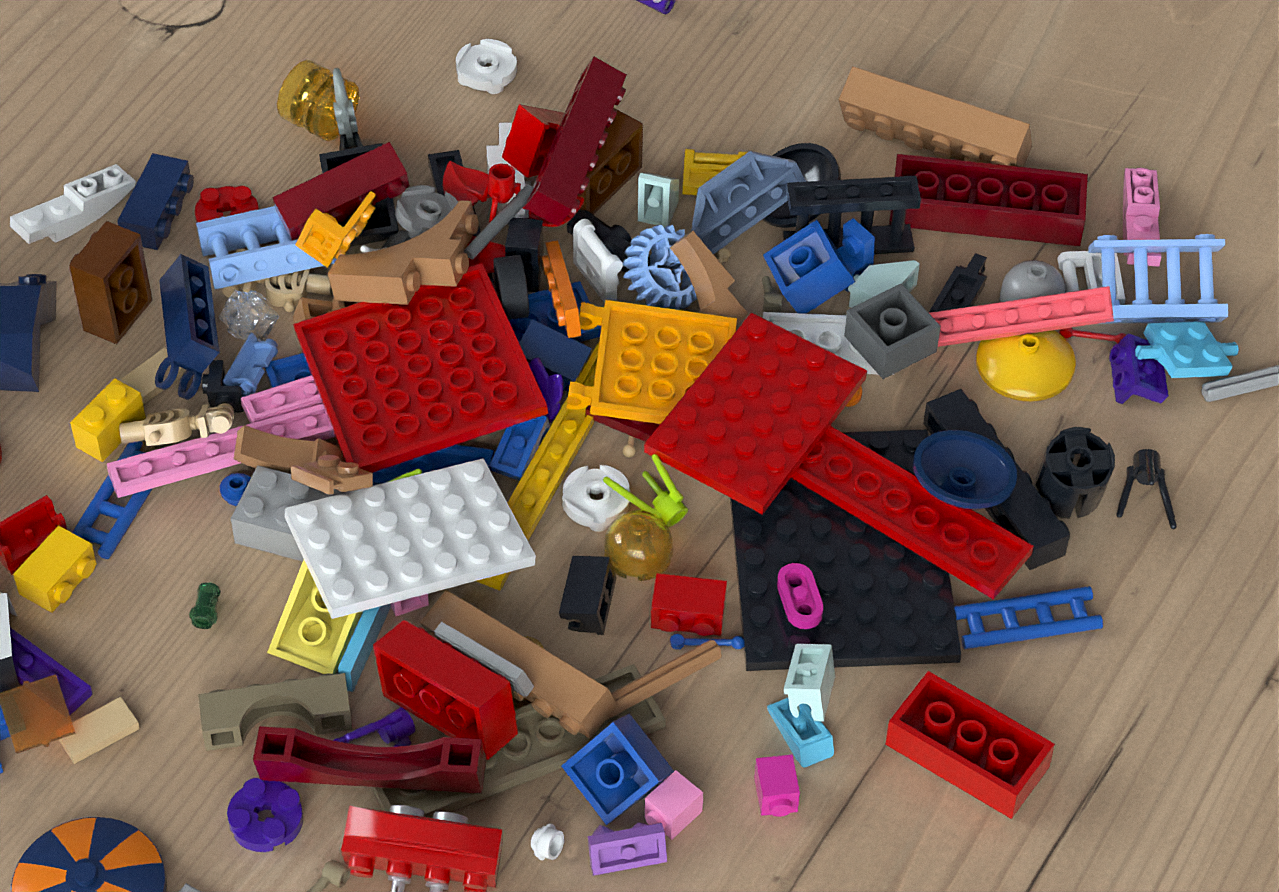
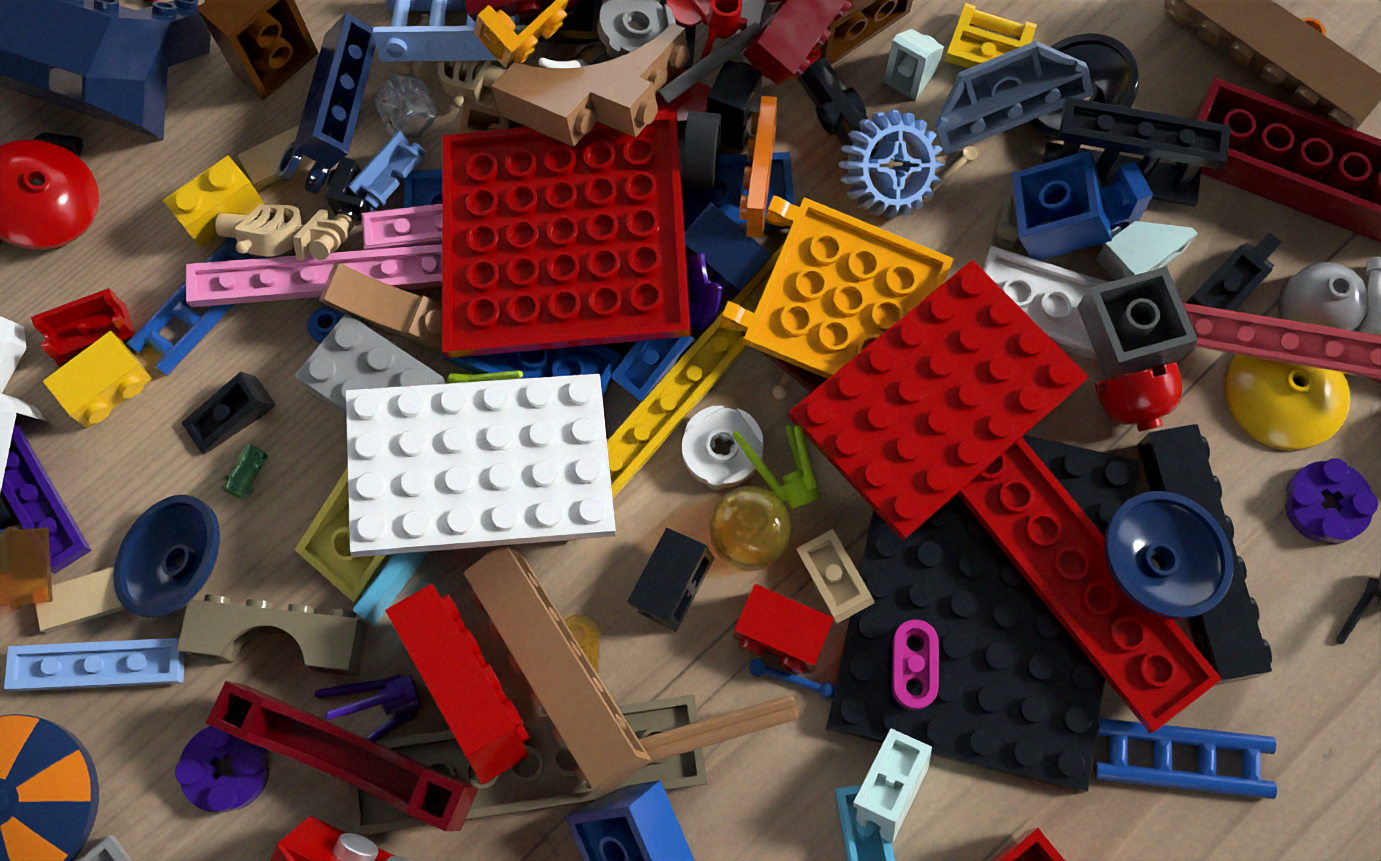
camera: 20 degrees right, 20 degrees up
medium nougat plate [291,455,373,495] -> none
light grey tile [434,621,534,697] -> none
white plate [573,219,623,303] -> none
medium nougat slope [670,231,748,326] -> none
black cylinder [1035,427,1115,519] -> none
none -> light blue plate [4,638,185,692]
none -> dark blue dish [113,494,220,618]
none -> black slope [181,371,276,454]
none -> tan plate [796,529,875,623]
none -> red cylinder [1094,361,1183,431]
none -> dark purple plate [1285,458,1378,544]

